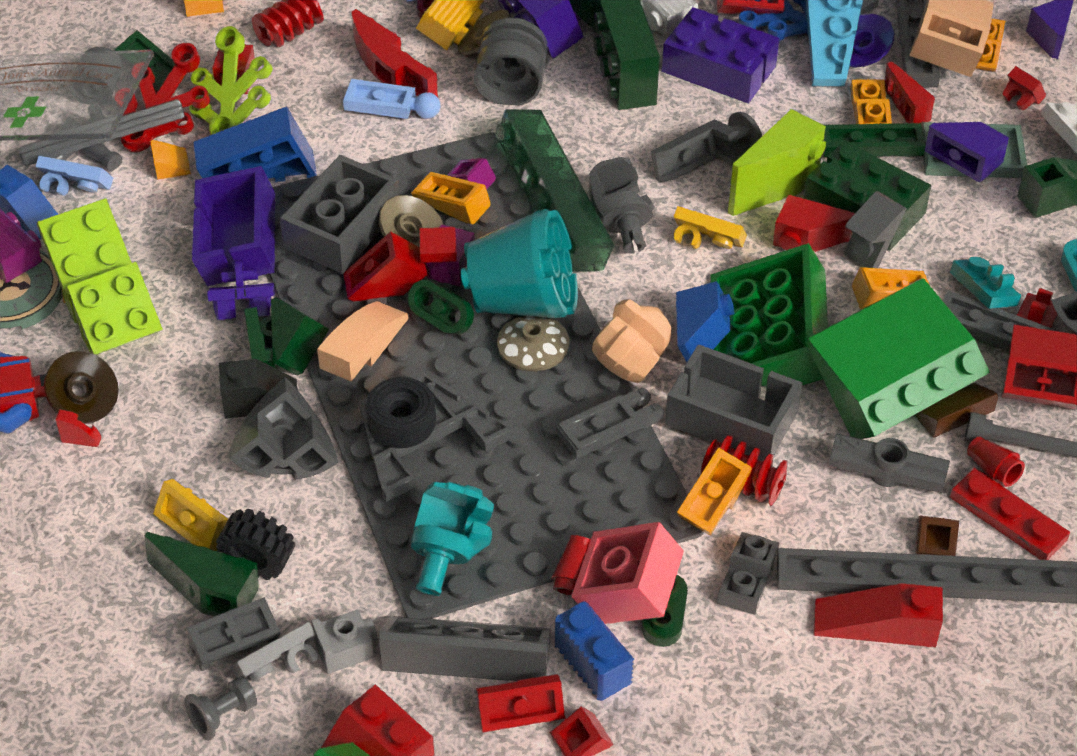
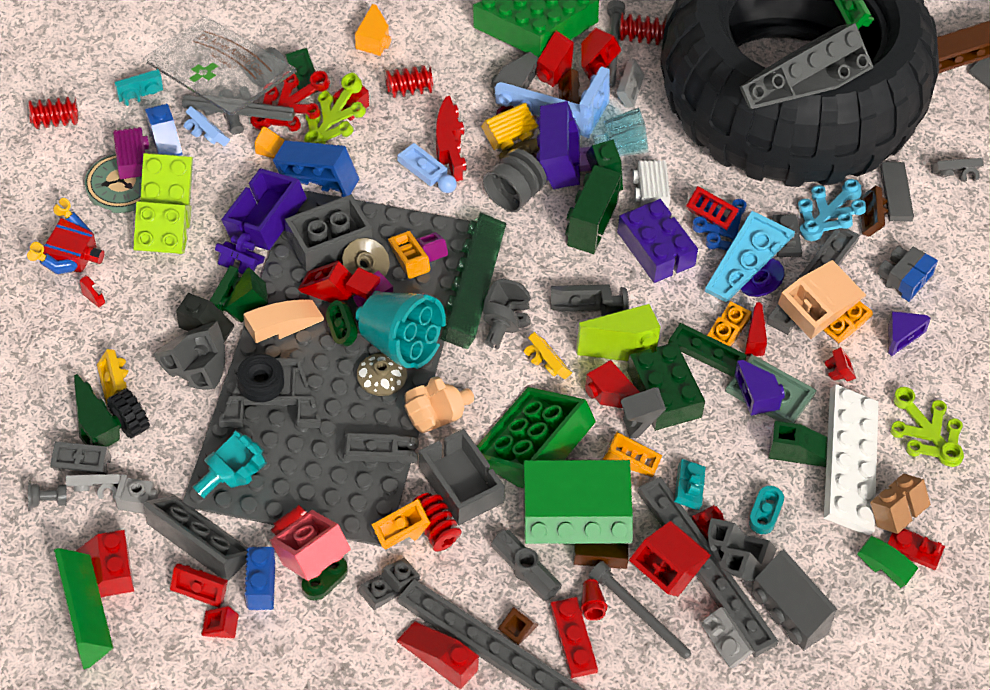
camera: 30 degrees right, 5 degrees up
dark brown dish [44,351,119,424] -> none
blue slope [676,281,734,362] -> none

